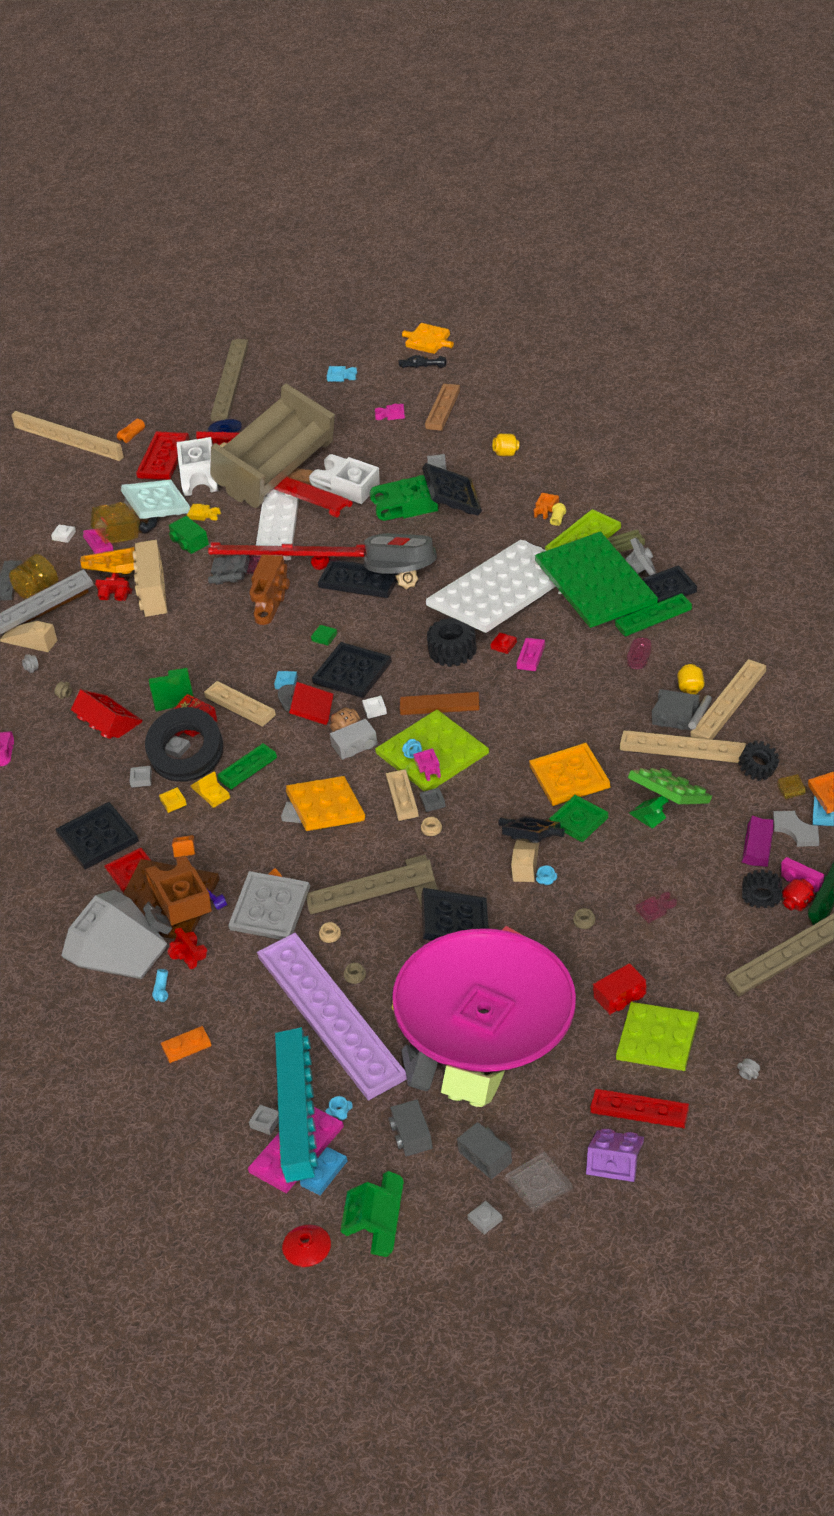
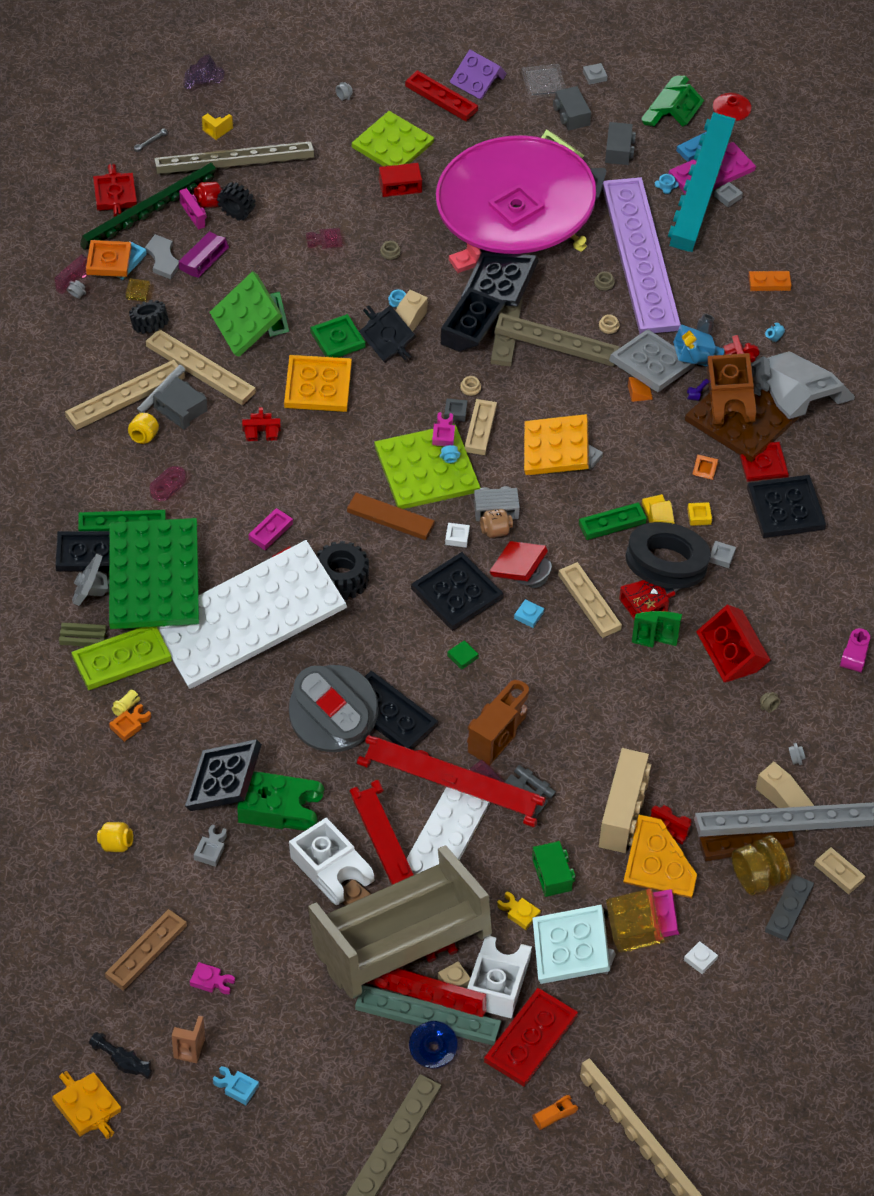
camera: 165 degrees left, 10 degrees up
none -> nougat panel [172,1016,205,1063]
none -> red hips [242,407,281,441]
none -> black slope [440,287,506,352]
none -> dark azure torso [673,314,724,366]

